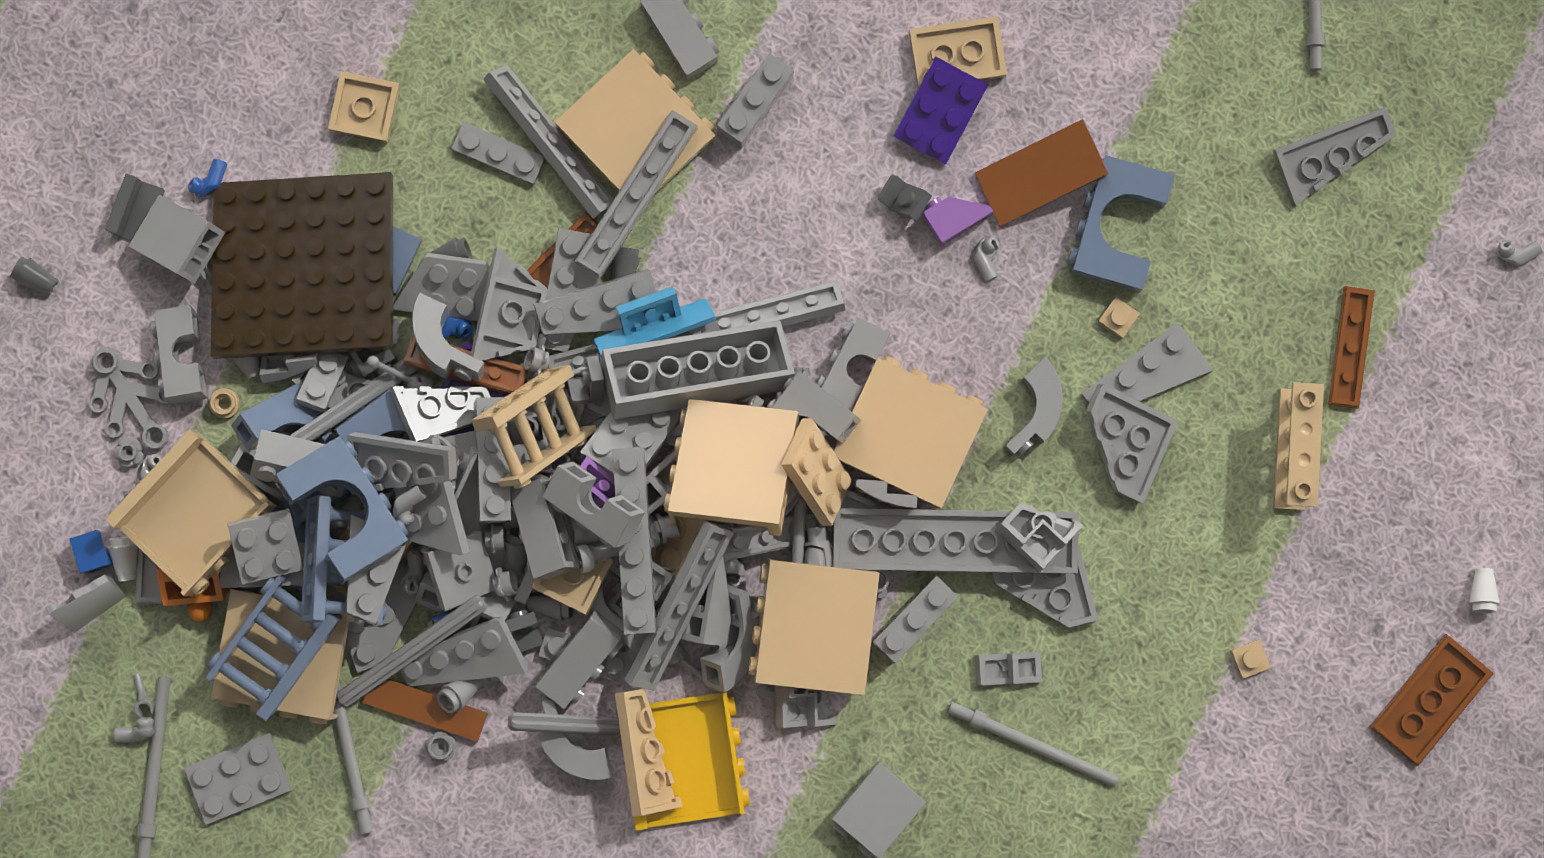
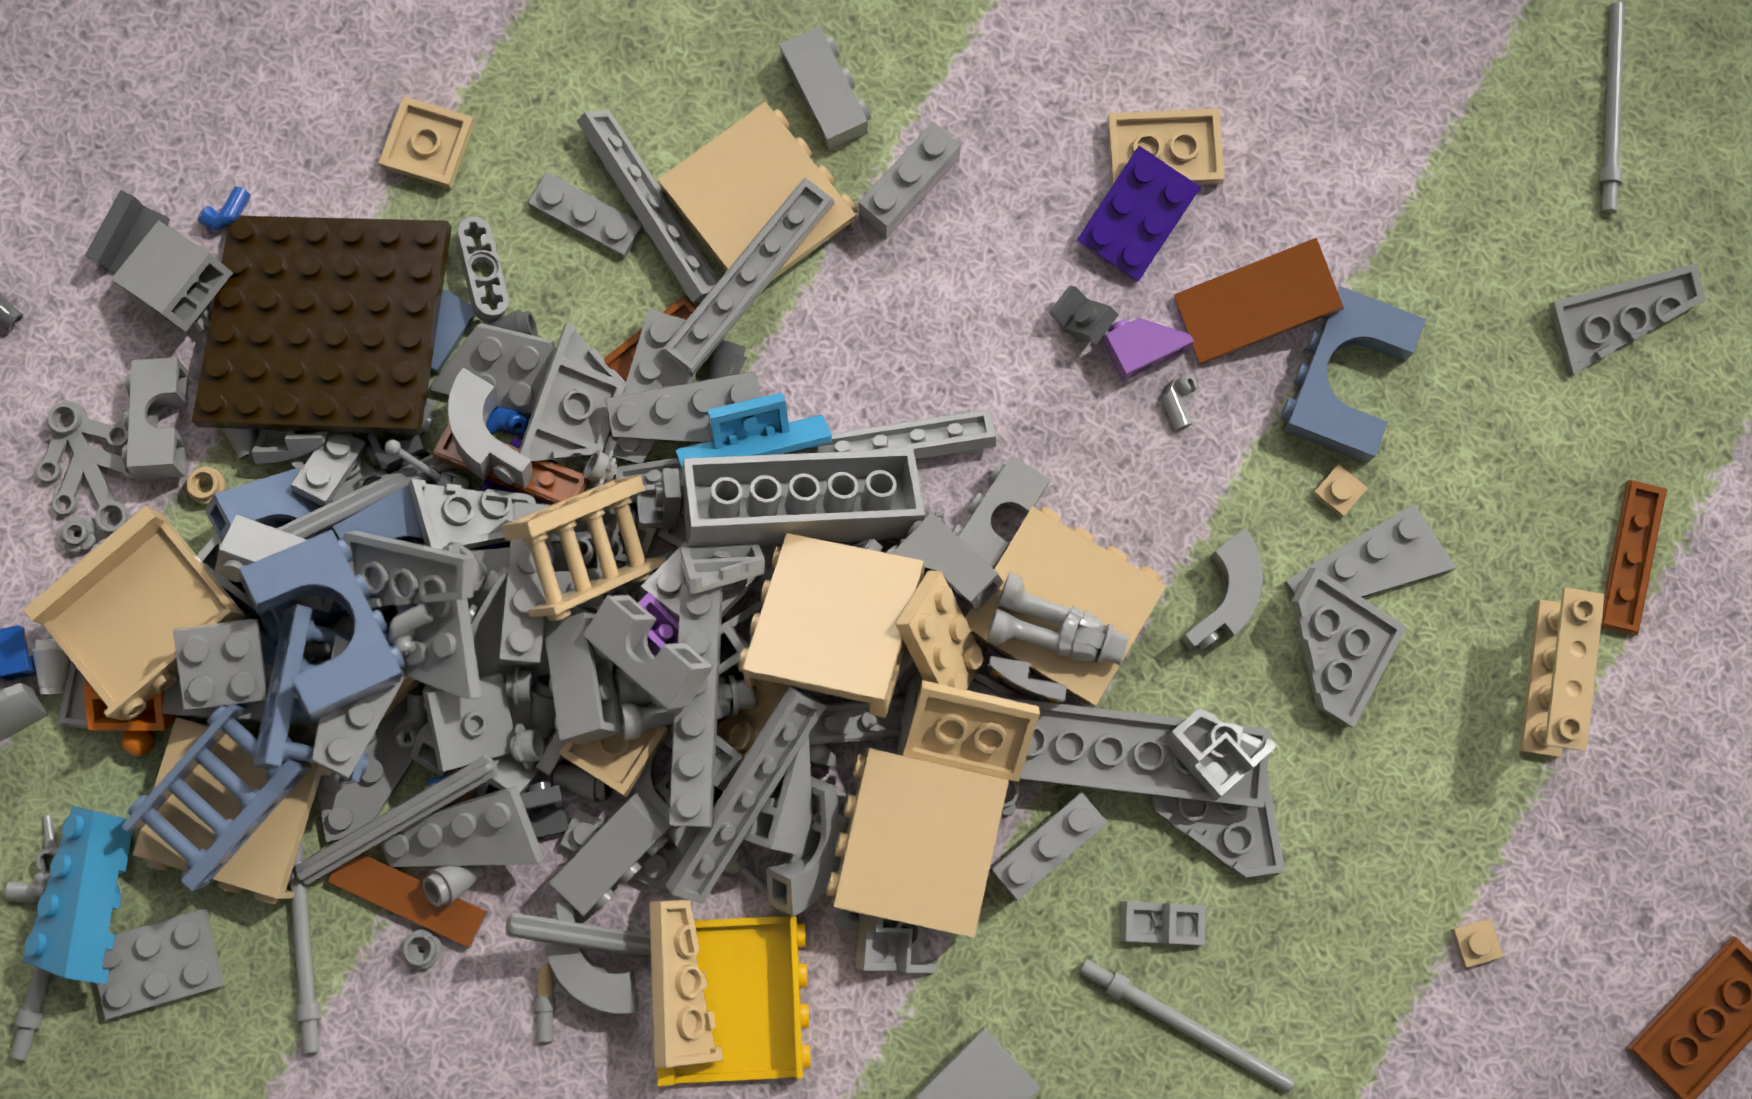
camera: 10 degrees right, 5 degrees down
none -> dark azure wedge [23,805,133,985]
none -> light grey beam [456,217,509,323]
none -> light grey piece [535,964,555,1042]
none -> light grey wing [681,543,765,594]
none -> tan plate [903,680,1040,782]
none -> light grey piece [986,572,1129,665]

